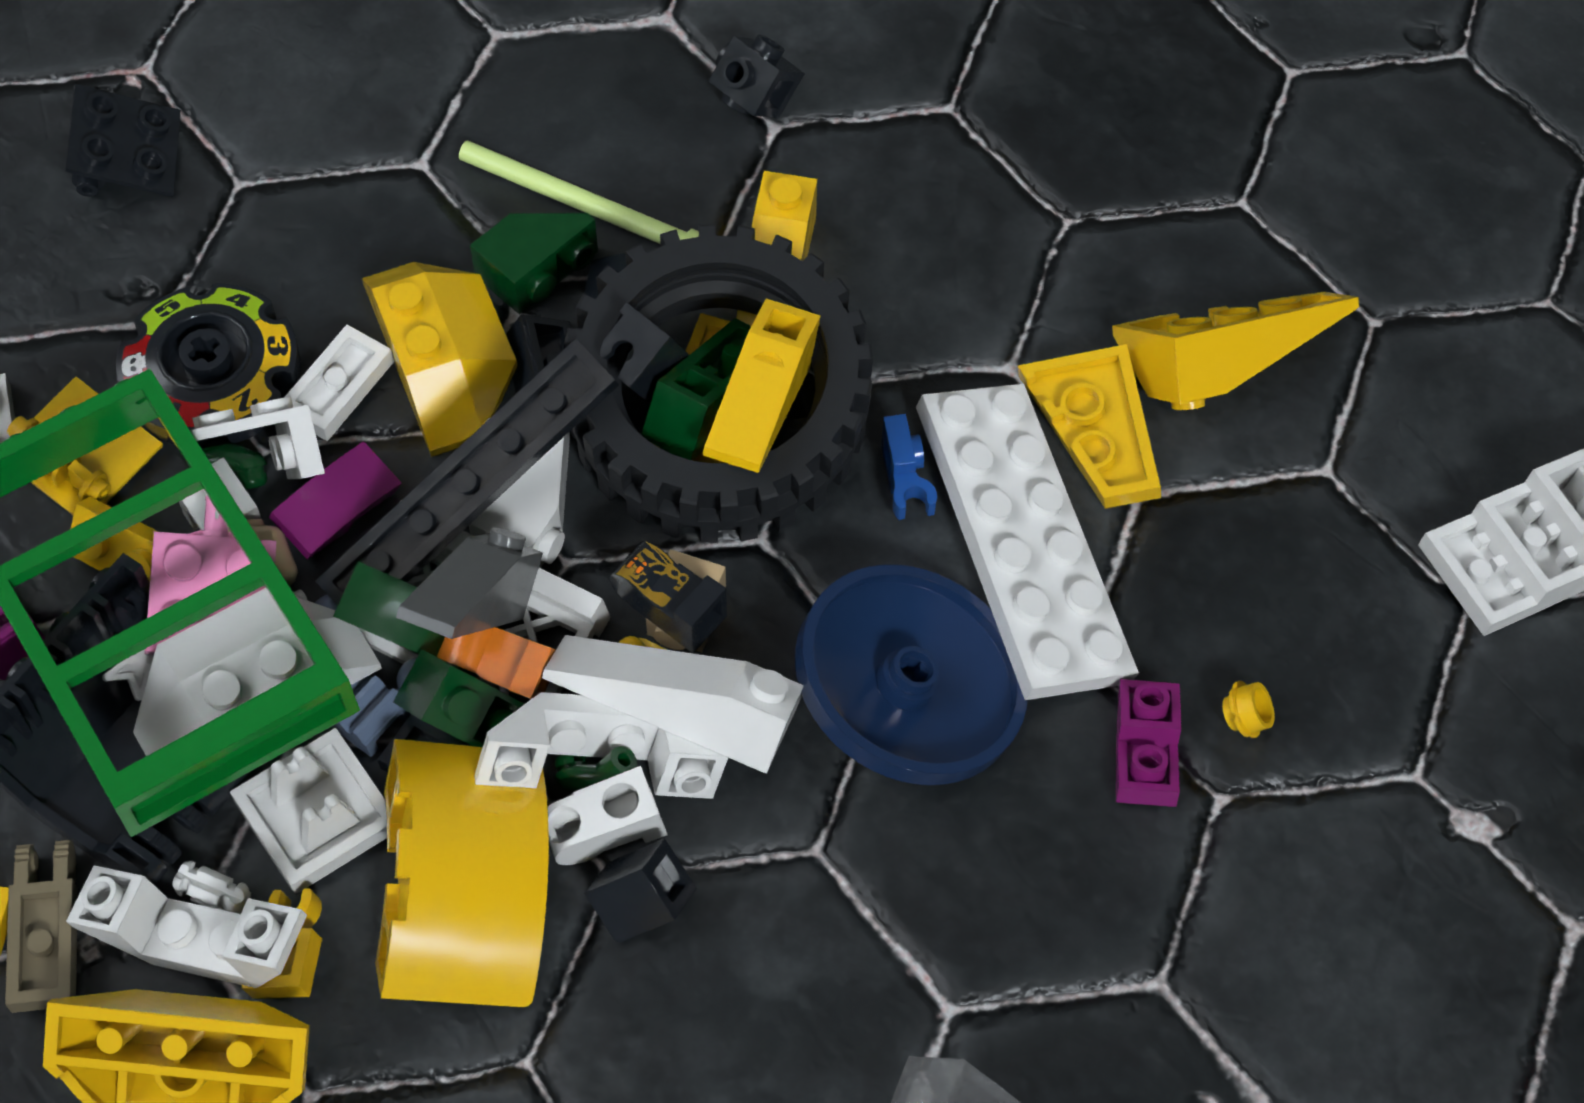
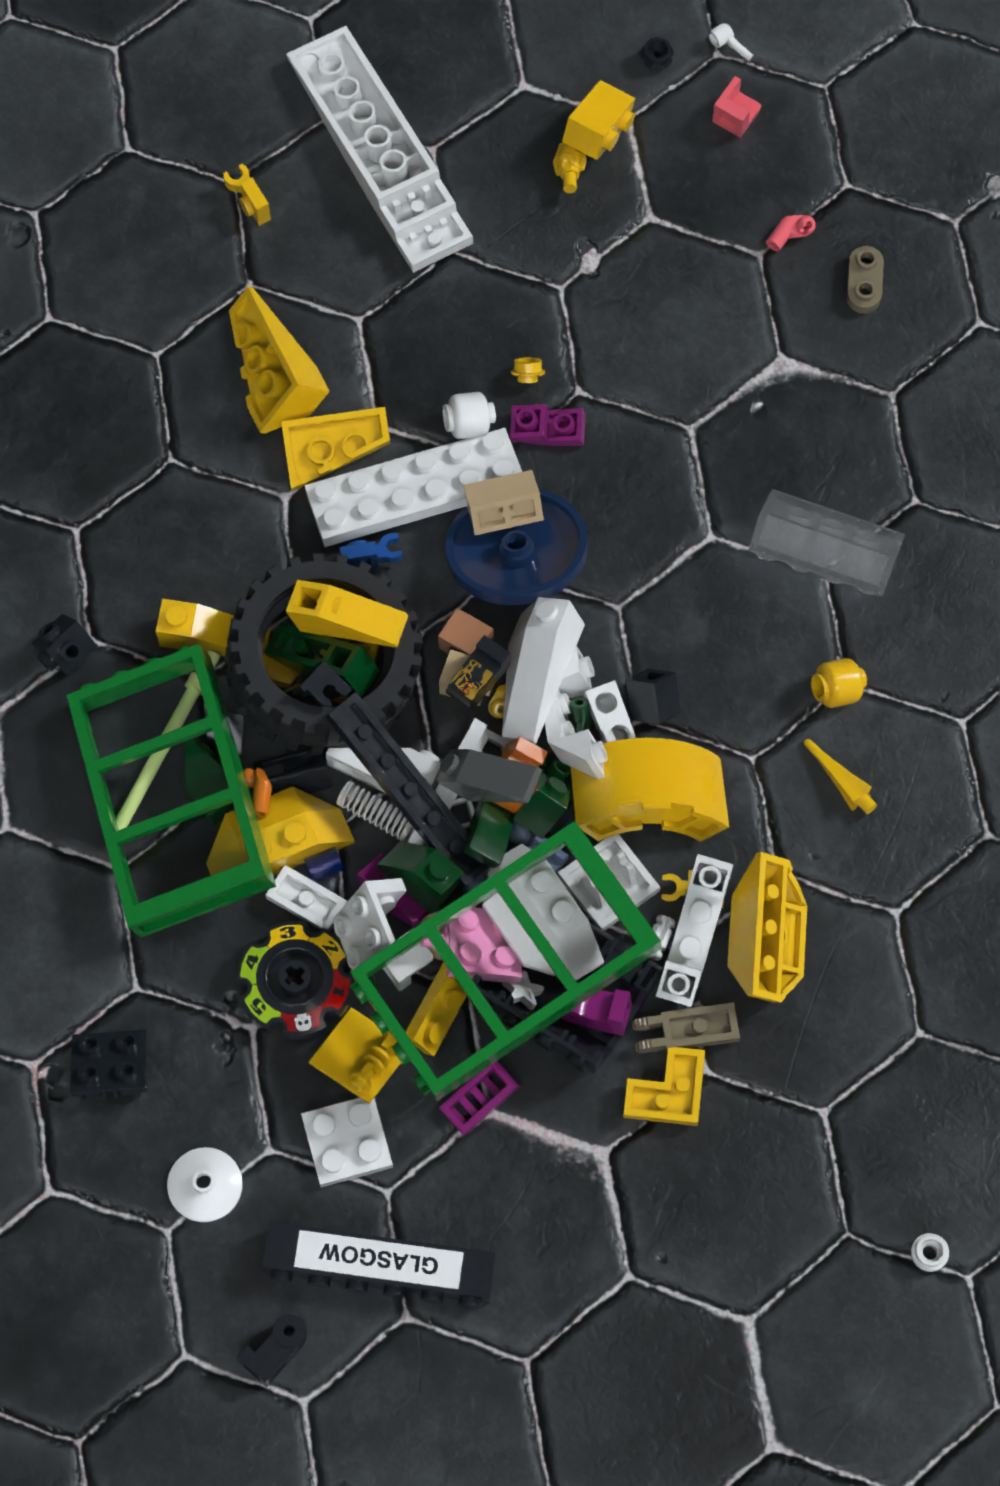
camera: 90 degrees left, 10 degrees up
none -> green window [67,644,276,938]
none -> yellow plate [223,164,271,226]
none -> orange arm [244,768,272,816]
none -> clear blue hinge [304,847,344,882]
none -> dark green slope [376,841,464,914]
none -> nougat panel [438,608,494,655]
none -> white head [443,392,496,439]
none -> tan hinge [463,470,544,535]
none -> magenta leg [561,988,632,1036]

